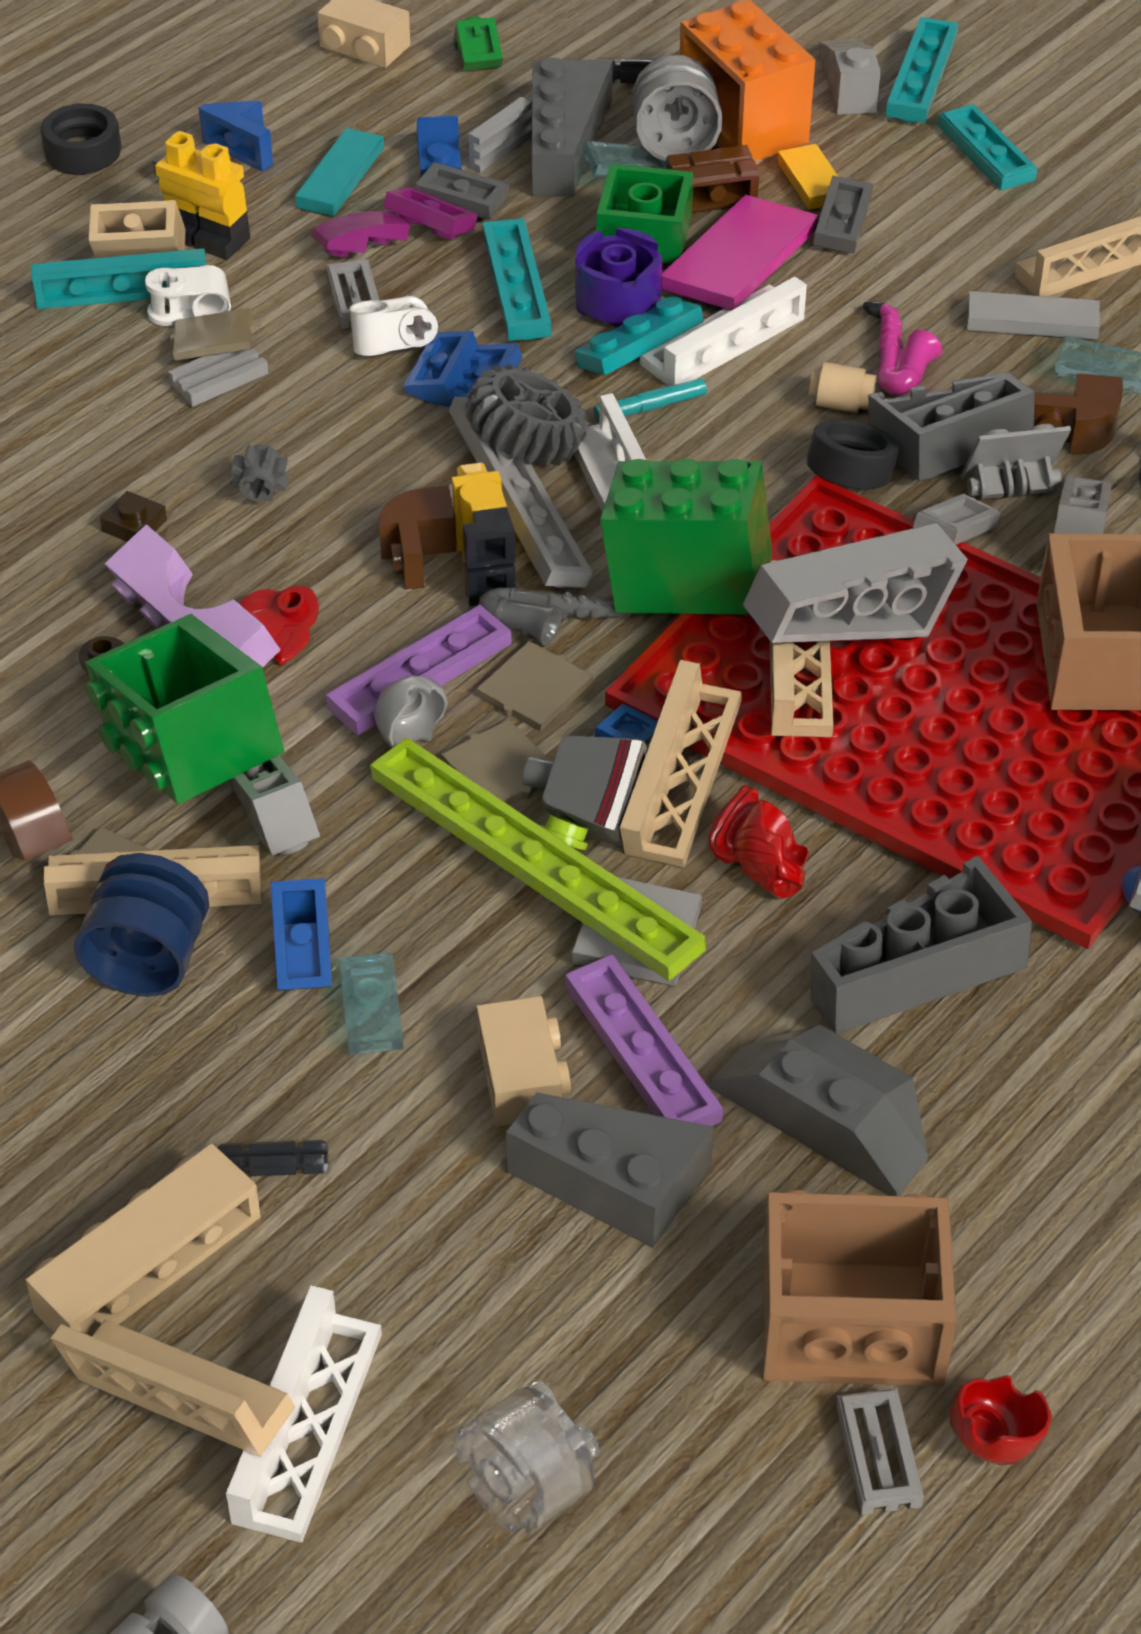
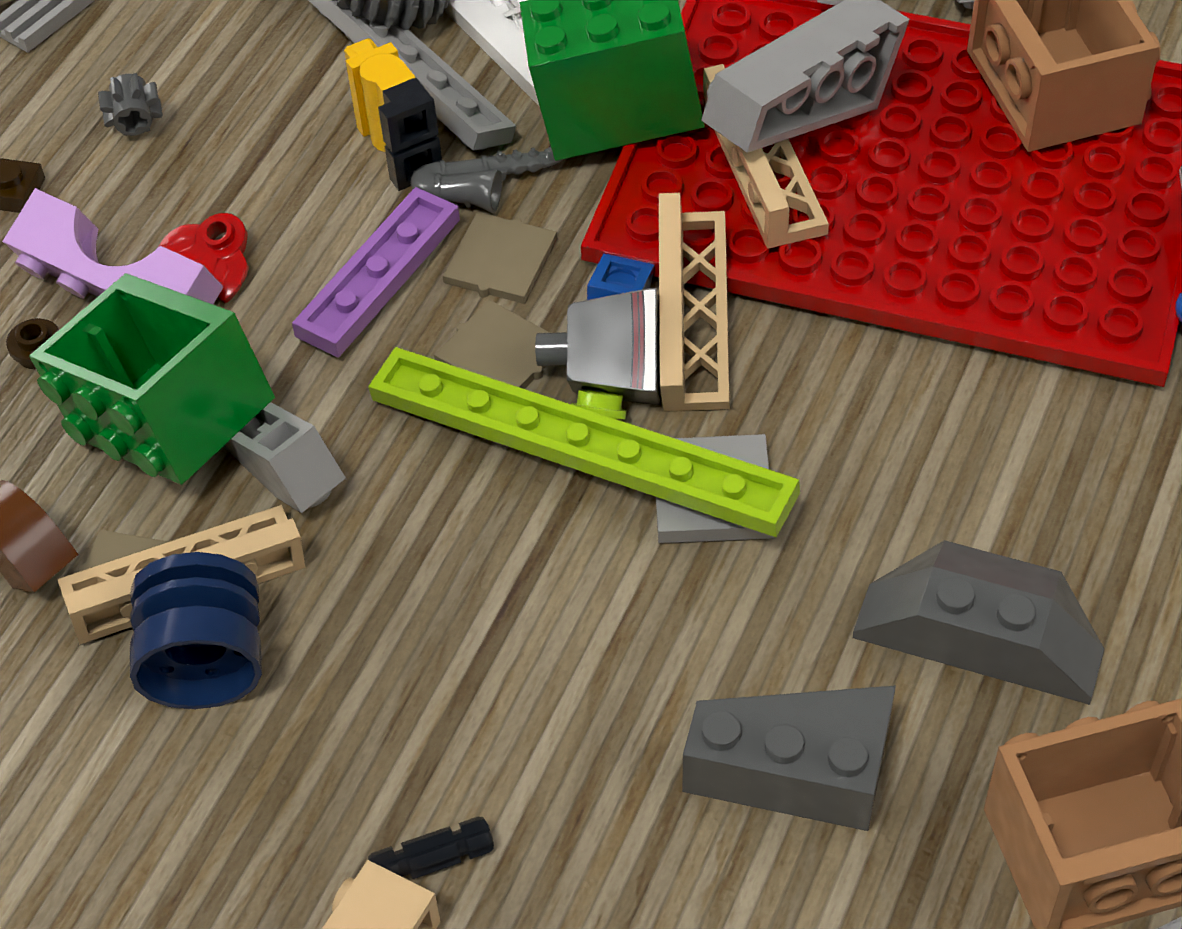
camera: 15 degrees left, 5 degrees up
blue slope [270,878,333,991] -> none
clear light blue plate [339,952,404,1055] -> none
light grey hair [374,676,448,749] -> none
reddish brown brick [379,486,456,590] -> none
tan brick [477,996,571,1127] -> none
medium lavender plate [565,954,723,1126] -> none
red hair [708,785,809,899] -> none
dark grey wedge [810,855,1032,1034] -> none

